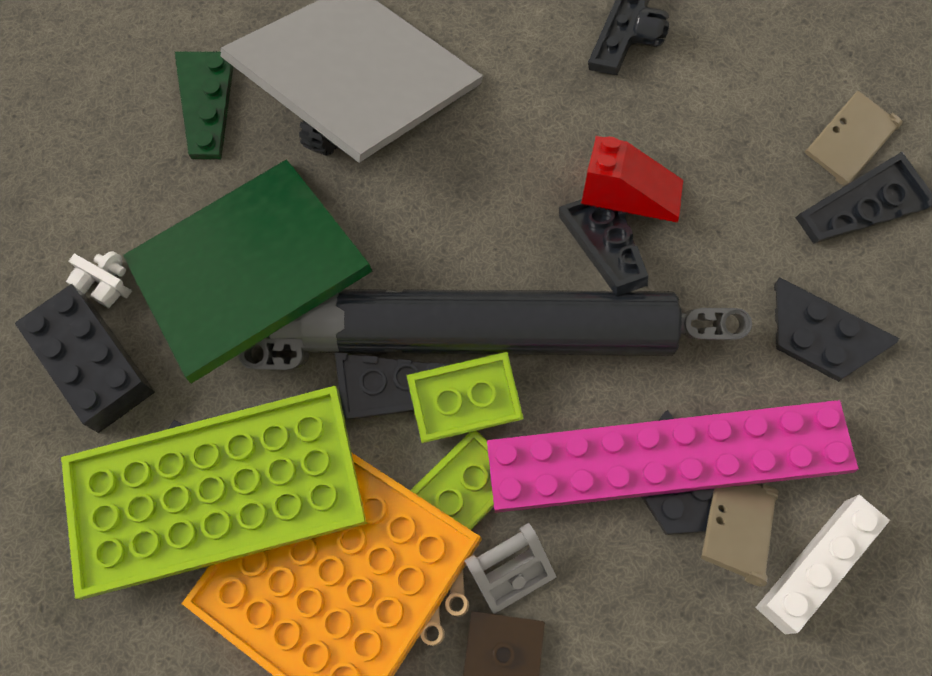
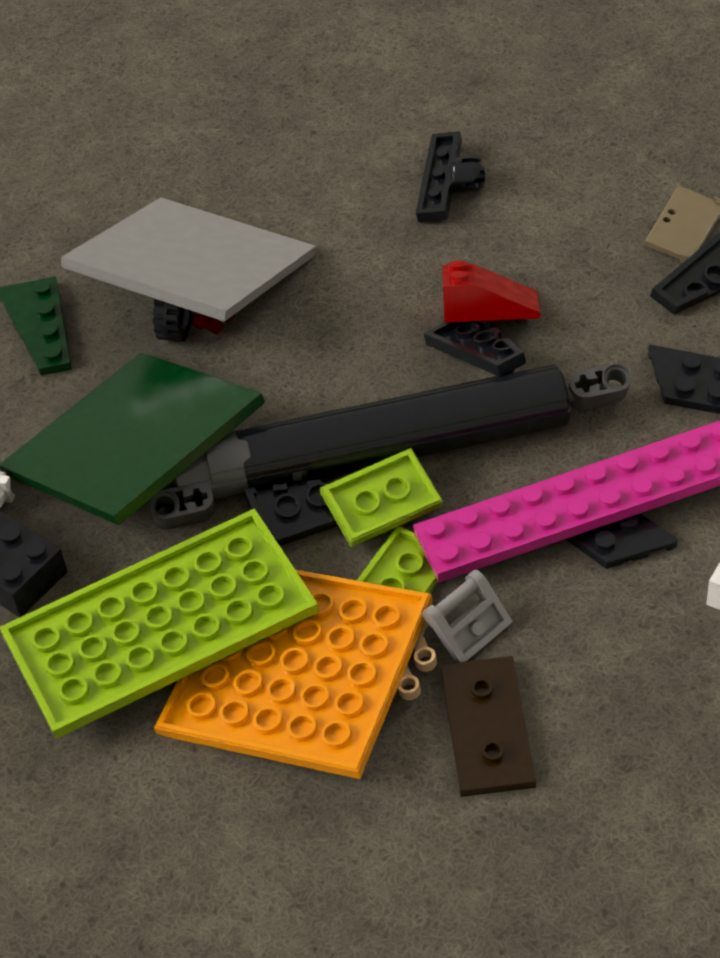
camera: 15 degrees left, 20 degrees down
dark tan door [701,484,779,587] -> none

